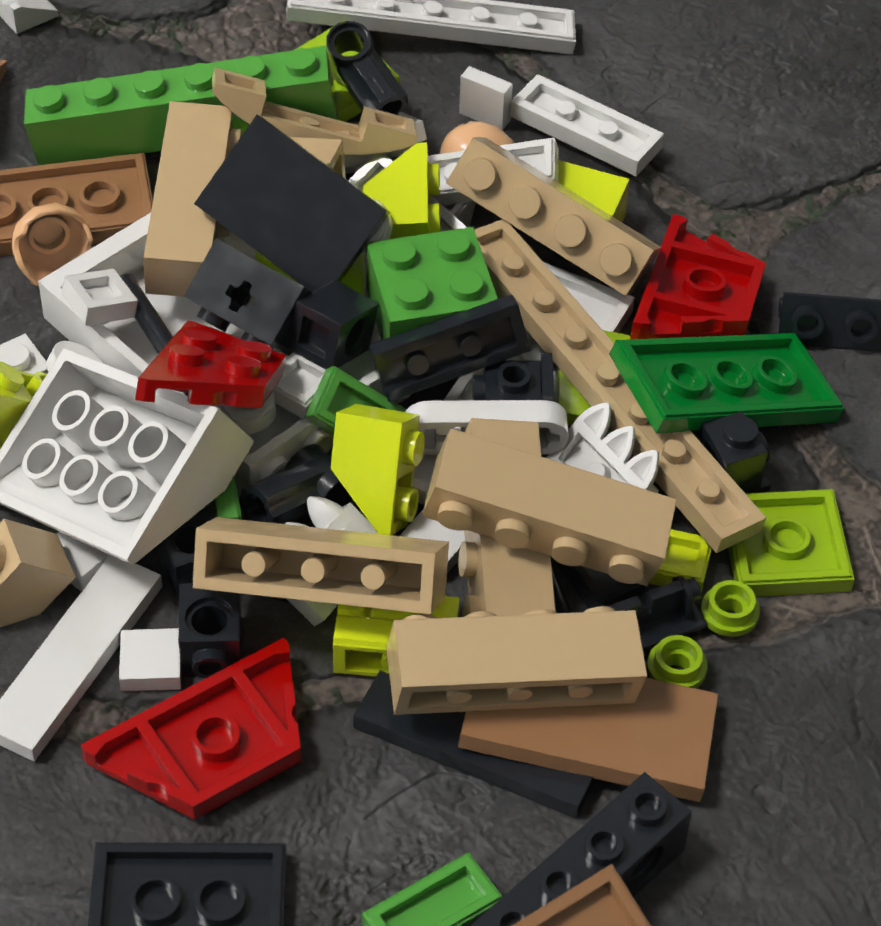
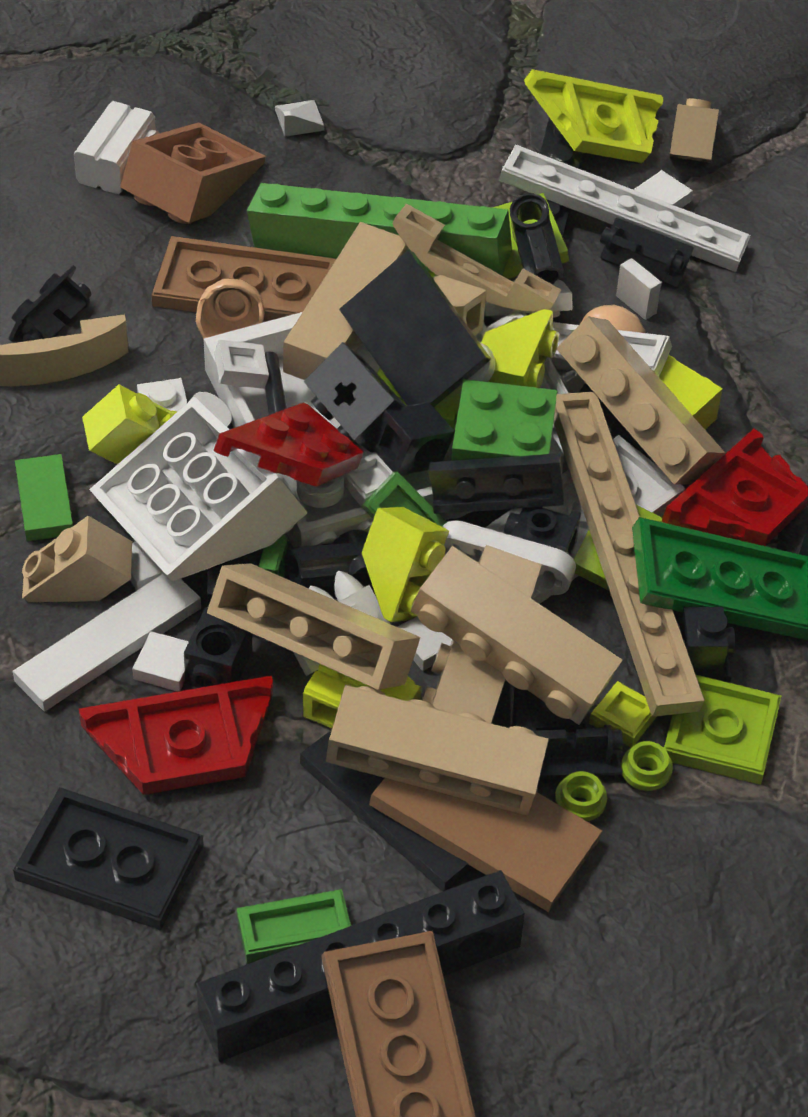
camera: 20 degrees right, 0 degrees up
white plate [510,74,664,176] -> none
white plate [546,402,659,493] -> none
none -> black hinge [600,218,694,287]

